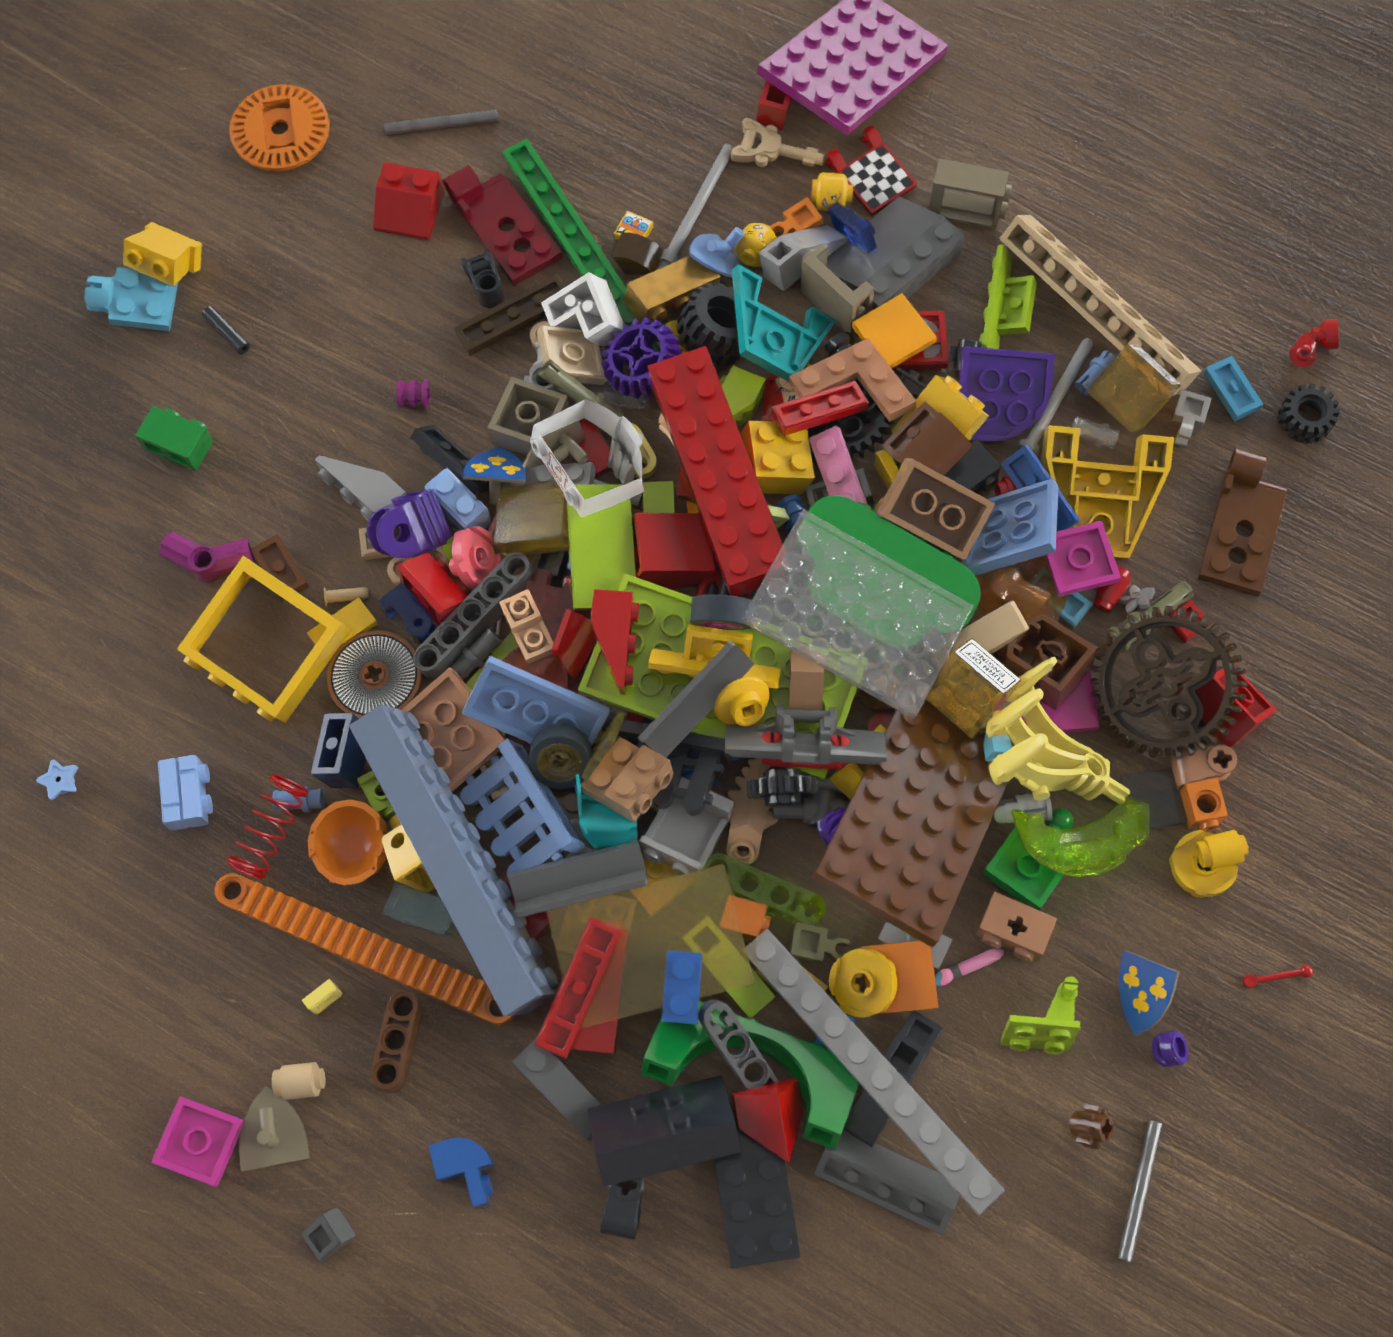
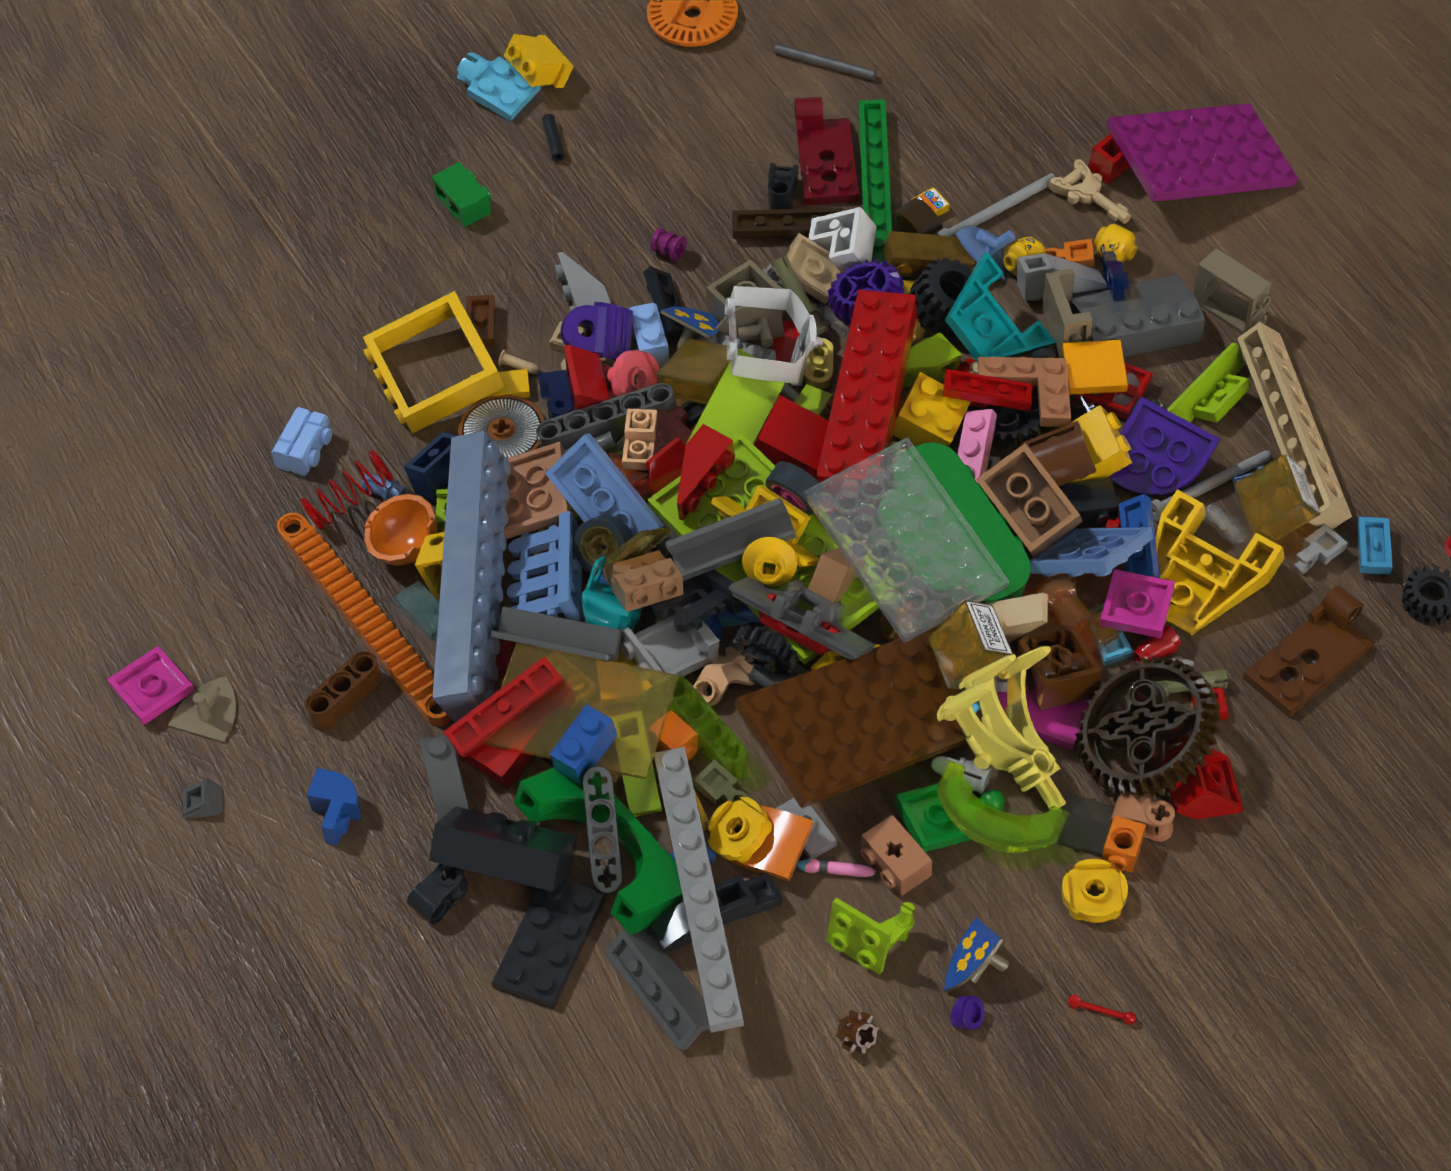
camera: 30 degrees right, 15 degrees down
light blue plate [37,760,78,800] -> none
magenta piece [158,532,255,583] -> none
tan brick [272,1062,326,1100] -> none
light yellow tile [302,979,343,1015] -> none
red slope [373,162,445,241] -> none
red slope [731,1078,803,1163] -> none
flag [825,125,918,216] -> none
flat silver bar [1117,1120,1162,1262] -> none
yellow brick [1195,830,1249,869] -> none

